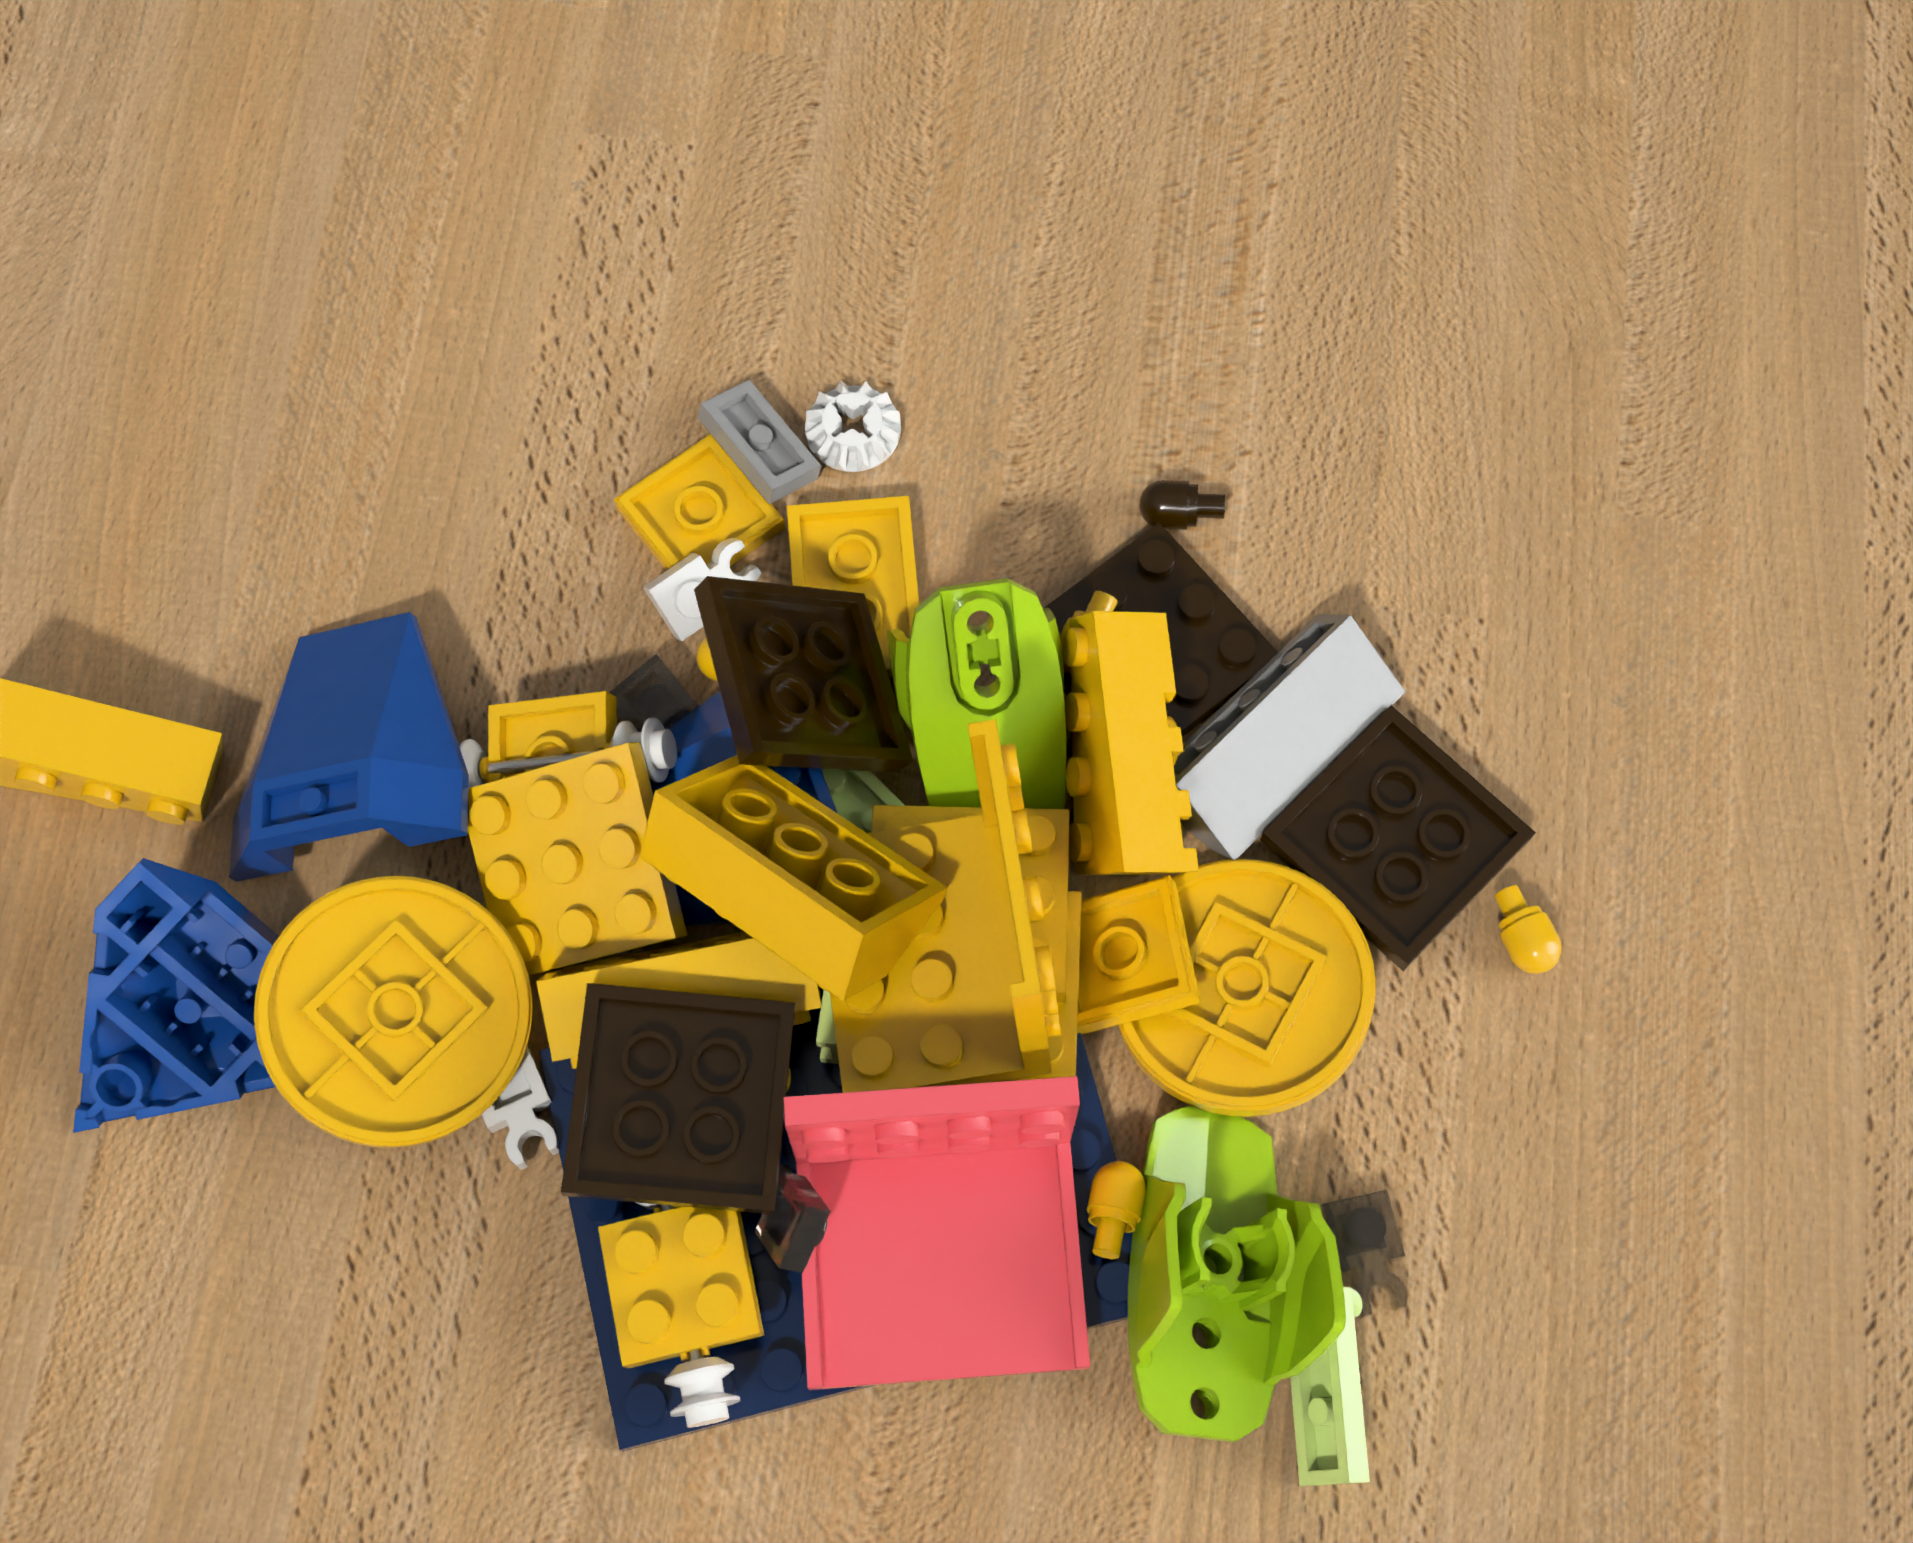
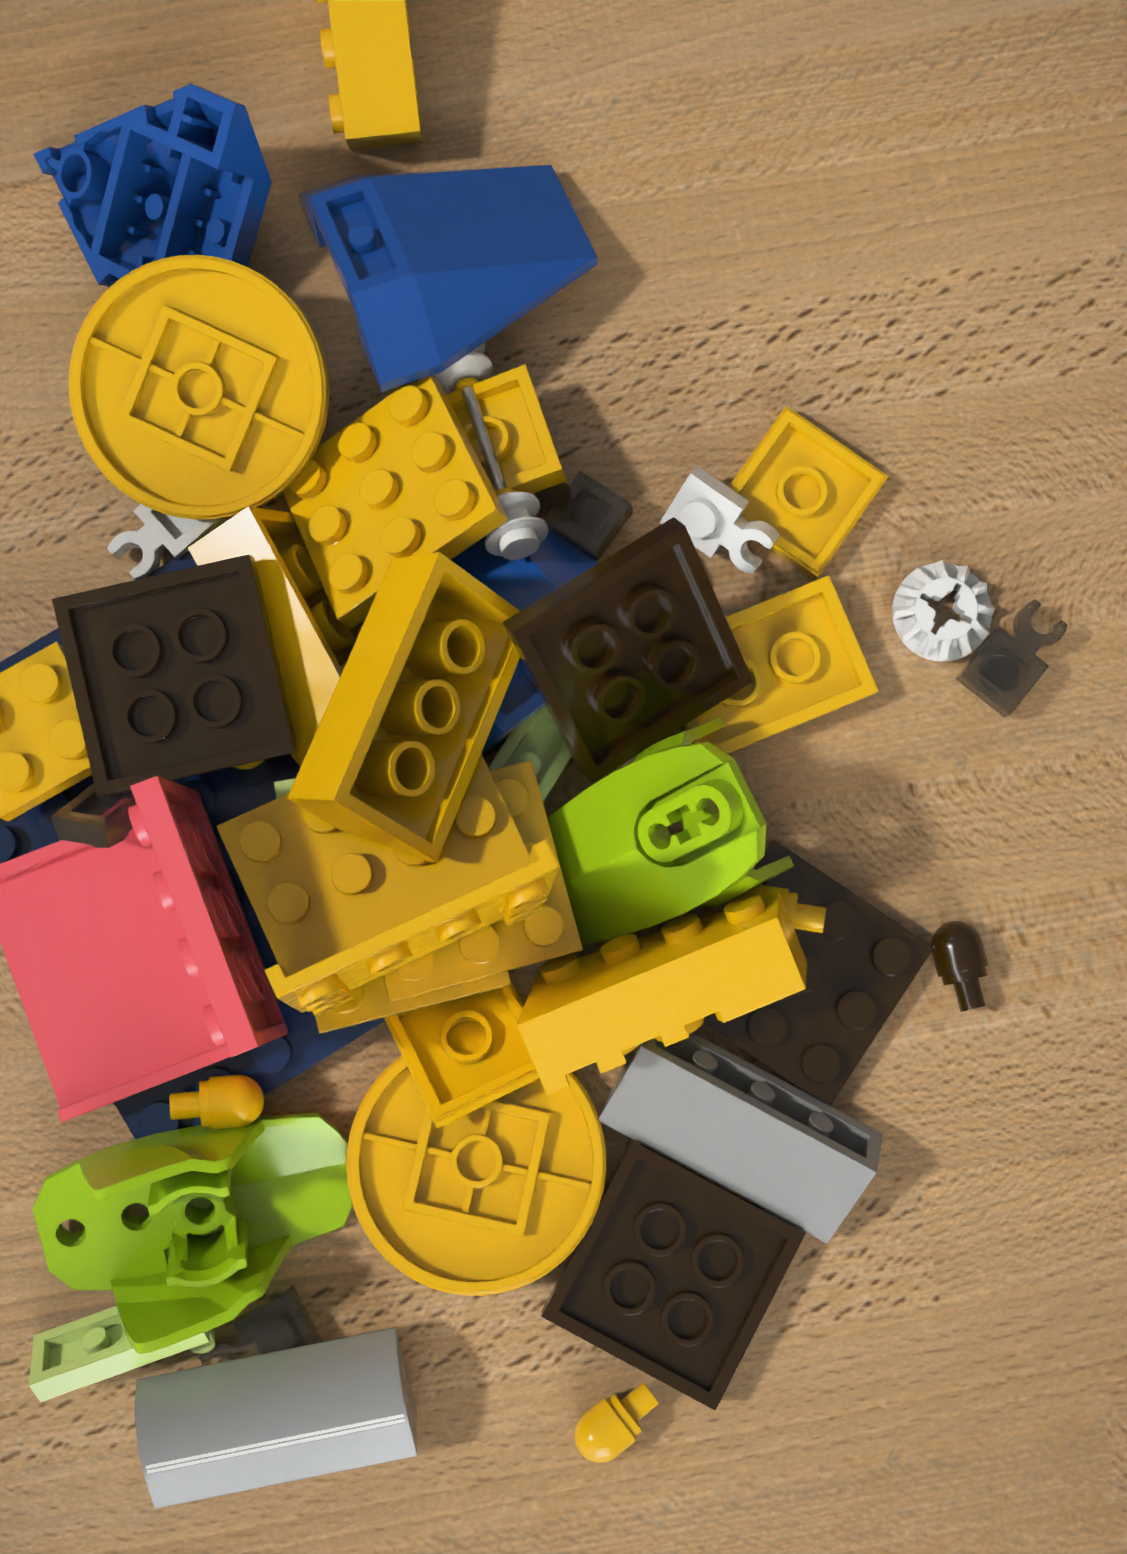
camera: 70 degrees right, 15 degrees up
light grey plate [698,380,821,504] -> none
none -> light grey brick [135,1327,417,1509]
none -> clear smoke plate [955,599,1067,718]

